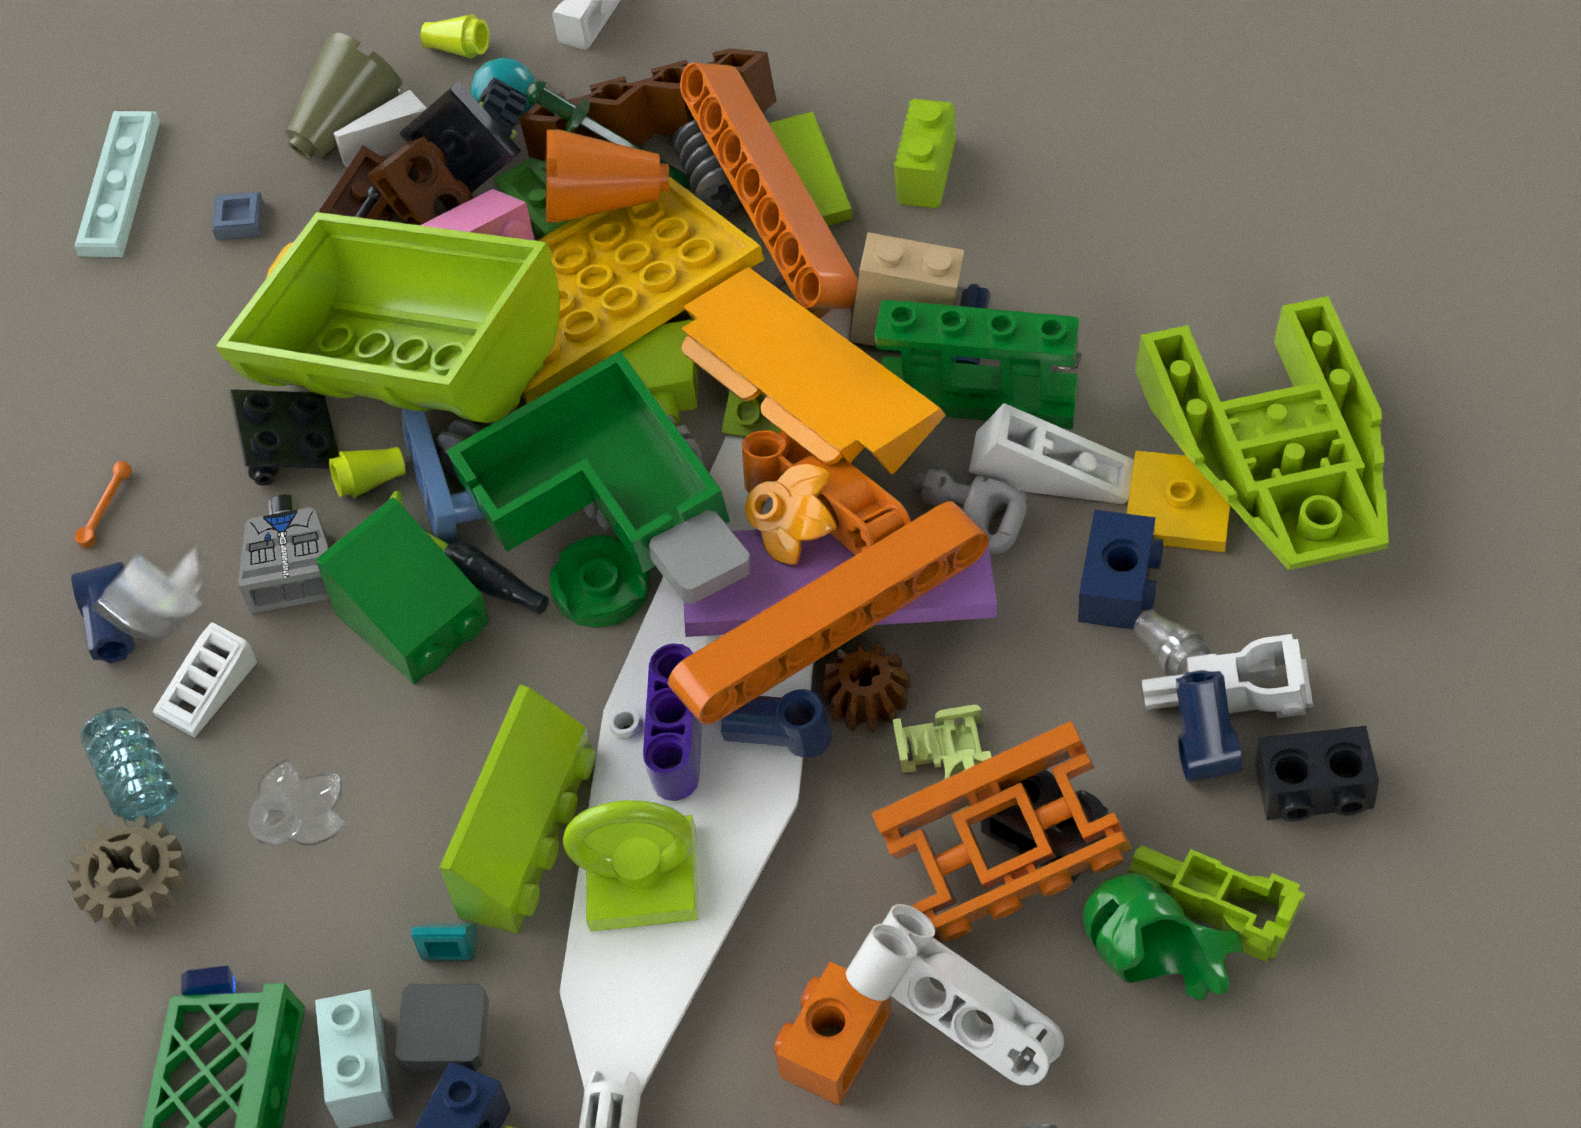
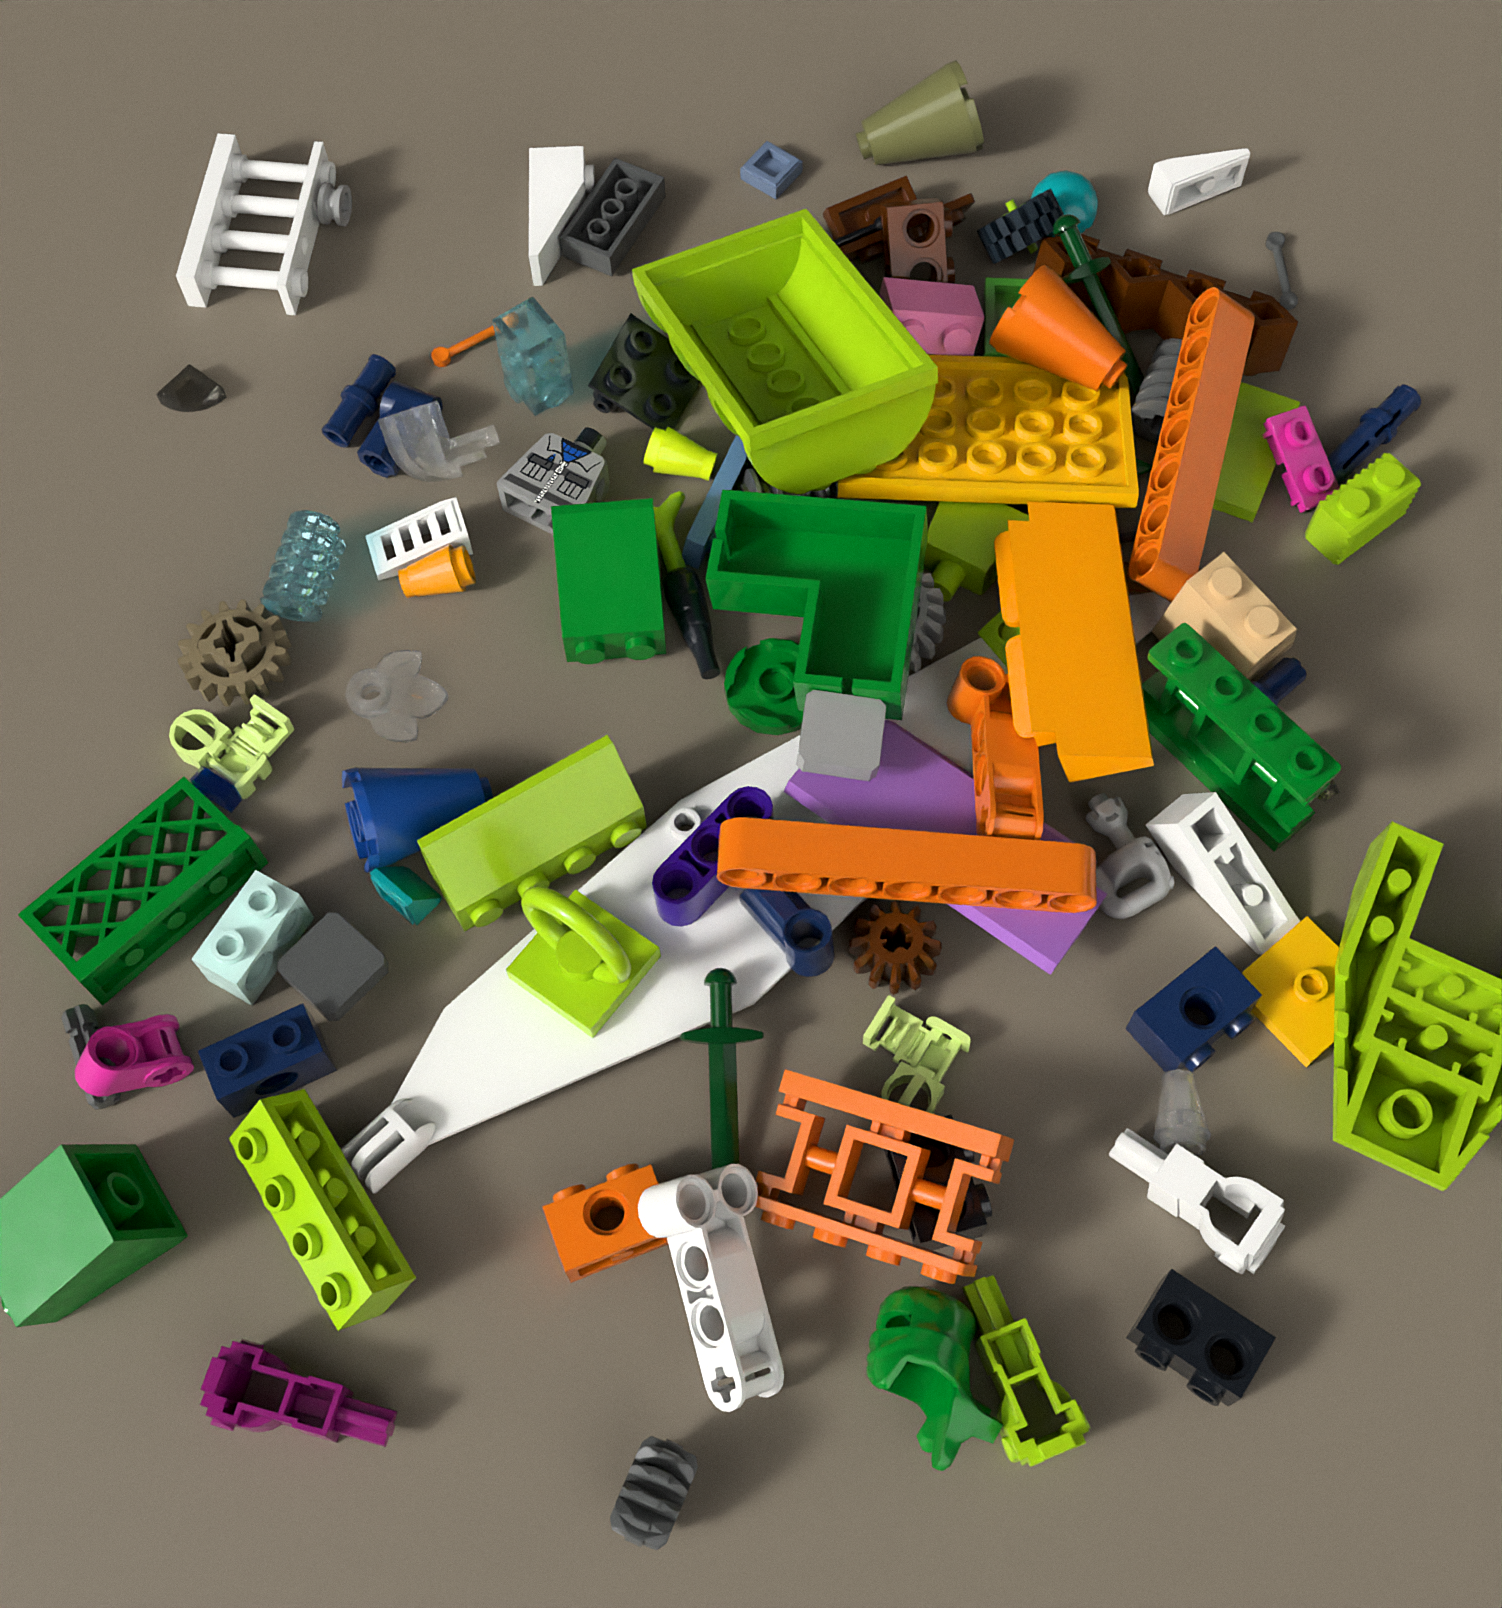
camera: 35 degrees right, 10 degrees up
light aqua tile [74,111,160,257] -> none
white slope [334,90,426,167] -> none
black tile [399,81,521,193] -> none
neon yellow cone [420,14,489,59] -> none
light orange plate [745,464,837,565] -> none
dark blue piece [1175,670,1242,782] -> none
none -> yellowish green piece [169,694,295,799]
none -> dark blue pin [321,354,396,448]
none -> blue cone [342,767,493,873]
none -> light orange cone [398,544,476,598]
none -> clear light blue brick [492,296,574,416]
none -> white slope [529,146,596,286]
none -> dark grey piece [560,158,666,276]
none -> dark green sword [680,968,764,1170]
none -> dark pink hinge [1262,405,1340,513]
none -> dark grey hinge [1266,232,1298,310]
none -> dark blue pin [1327,384,1421,485]

